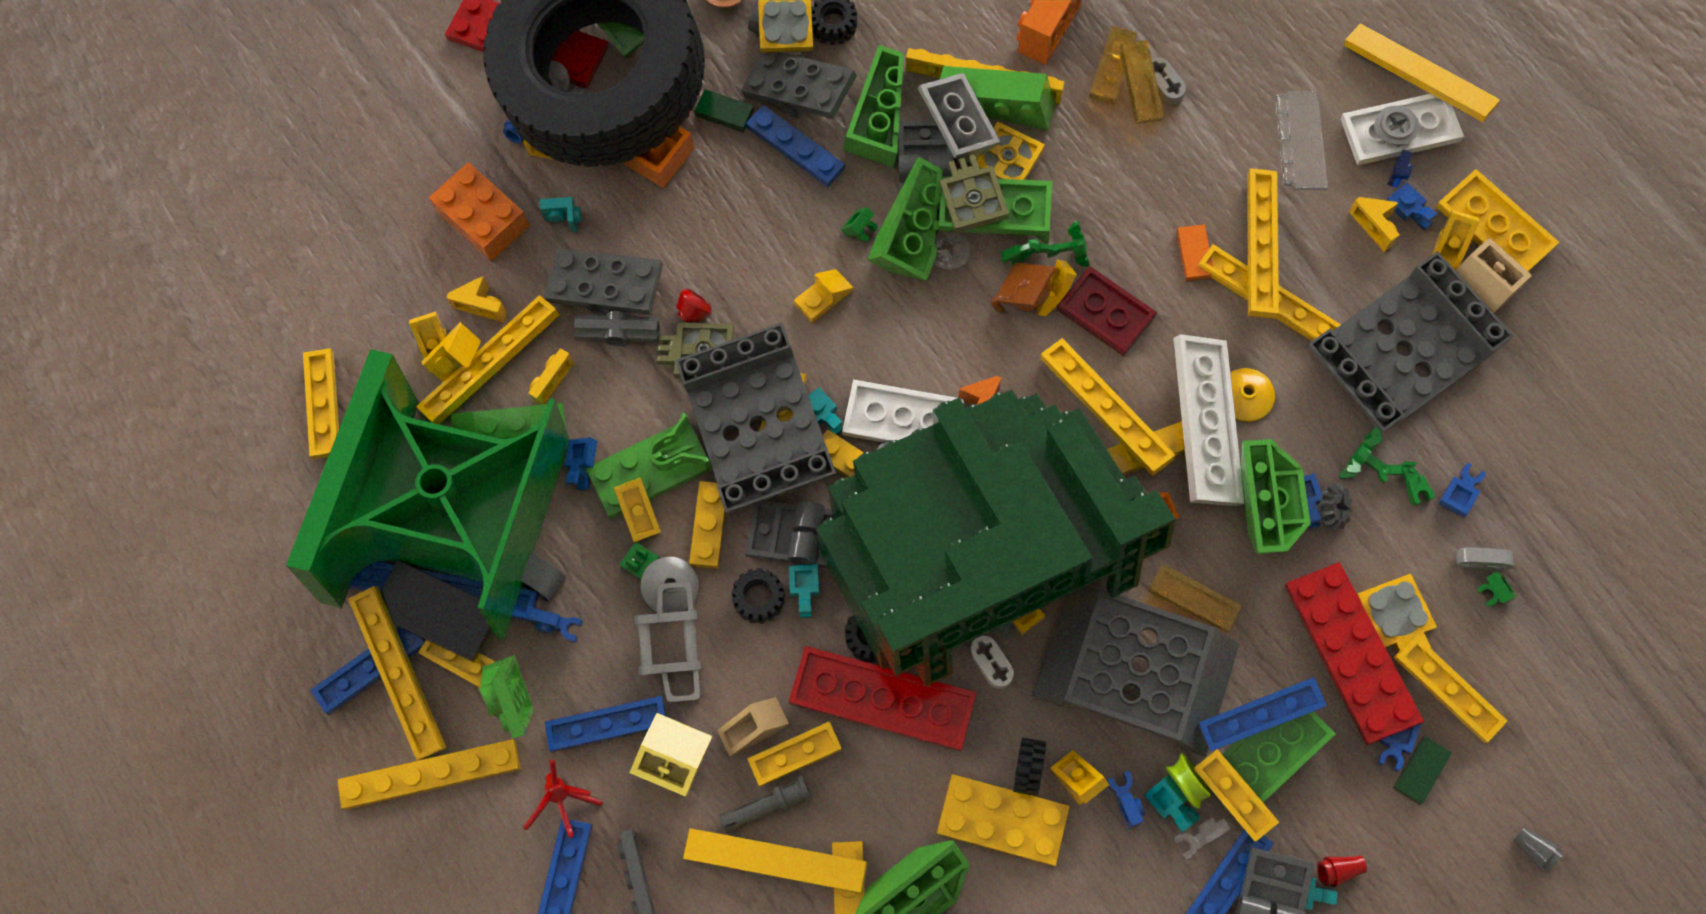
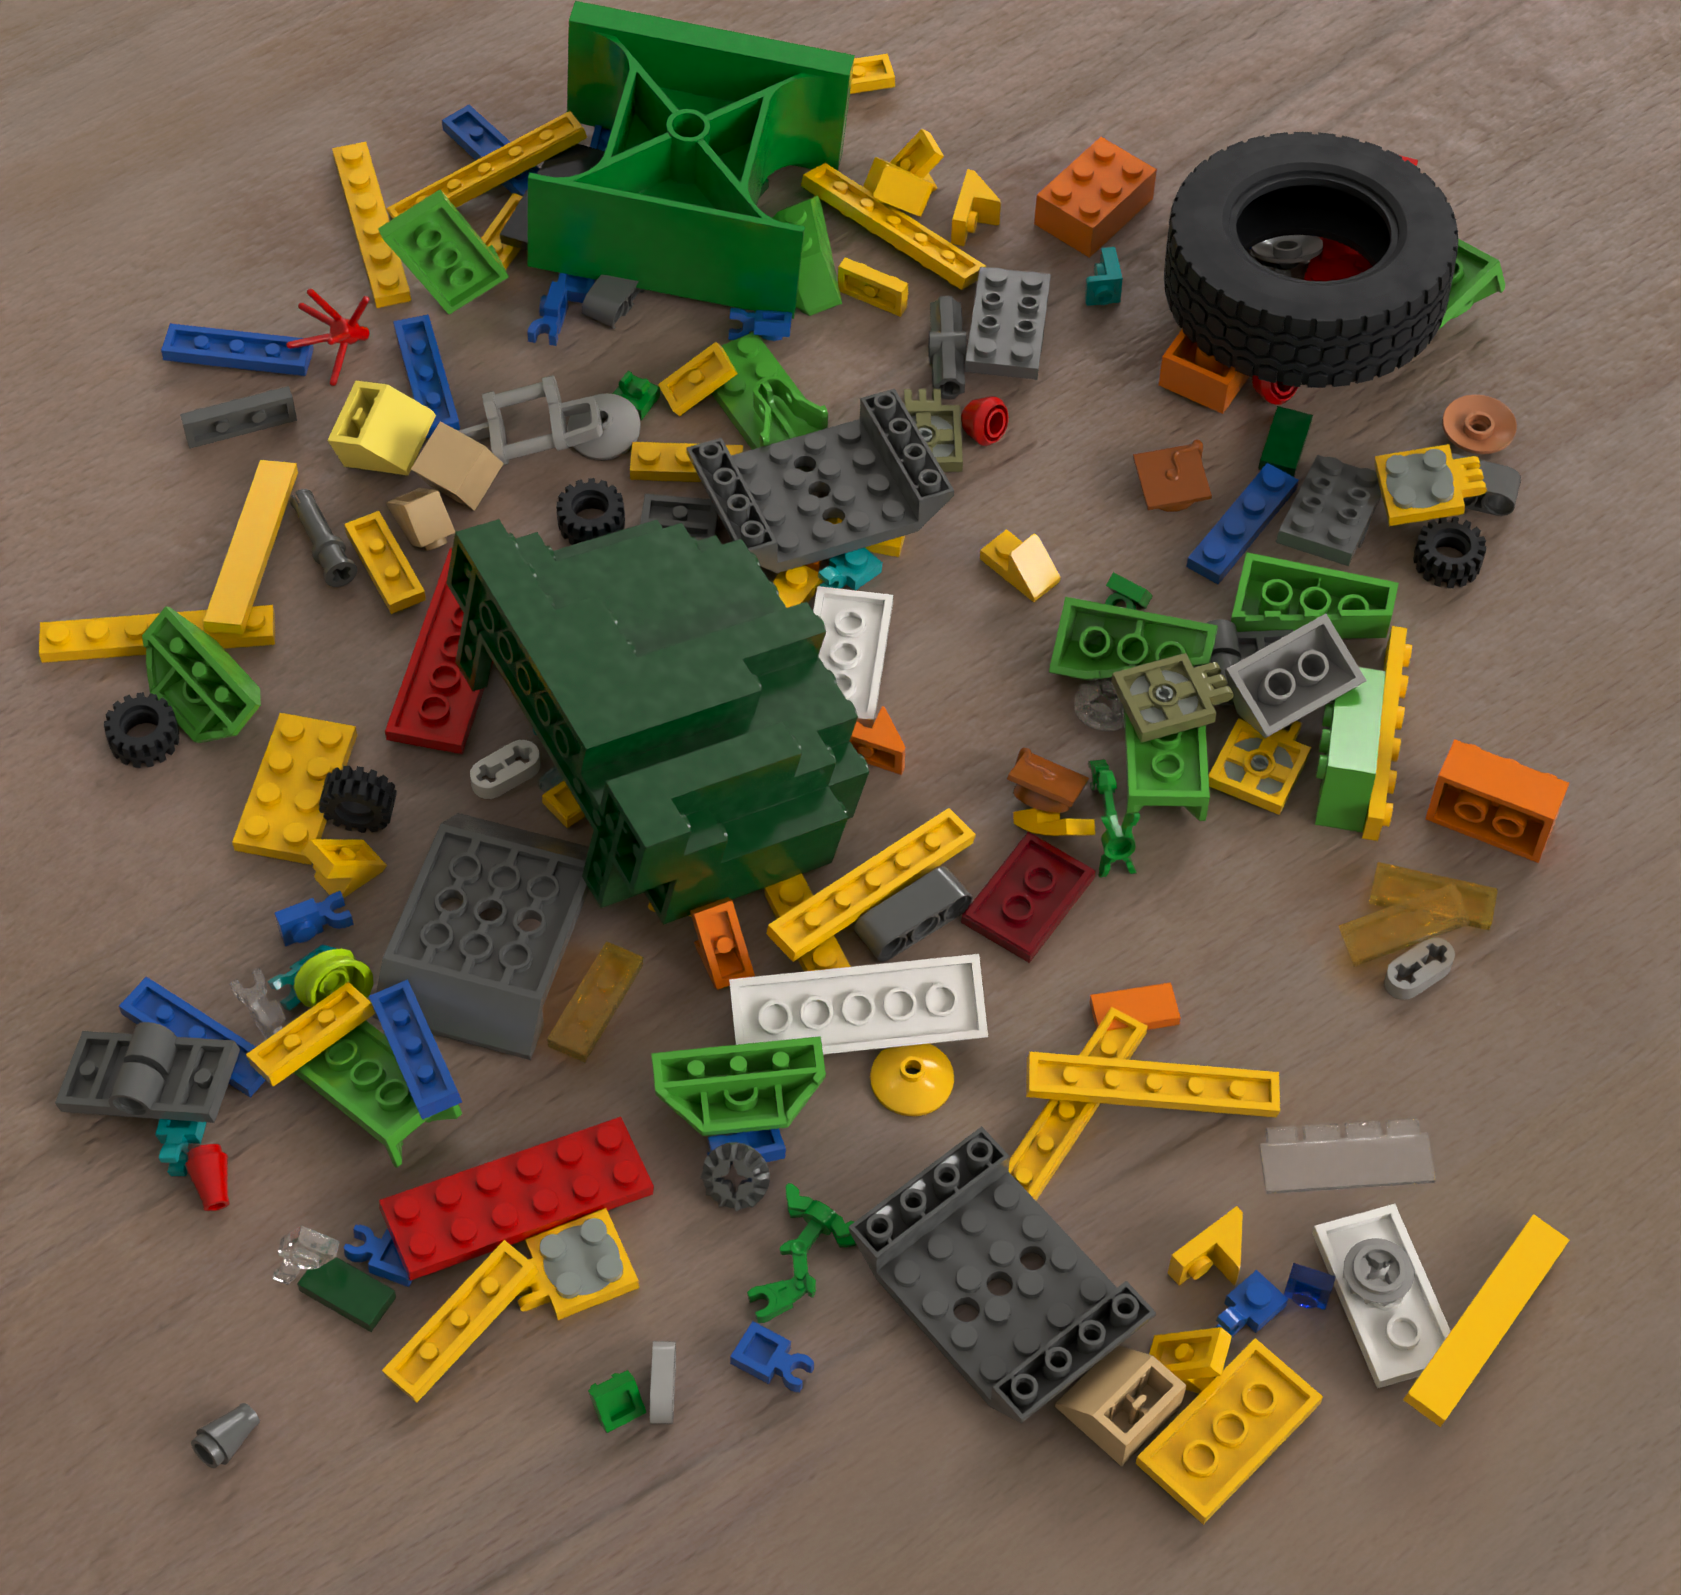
camera: 80 degrees right, 15 degrees down
none -> clear plate [272,1226,340,1285]
none -> tan head [411,421,504,511]
none -> dark grey beam [854,866,973,962]
none -> dark orange hat [1133,439,1212,512]

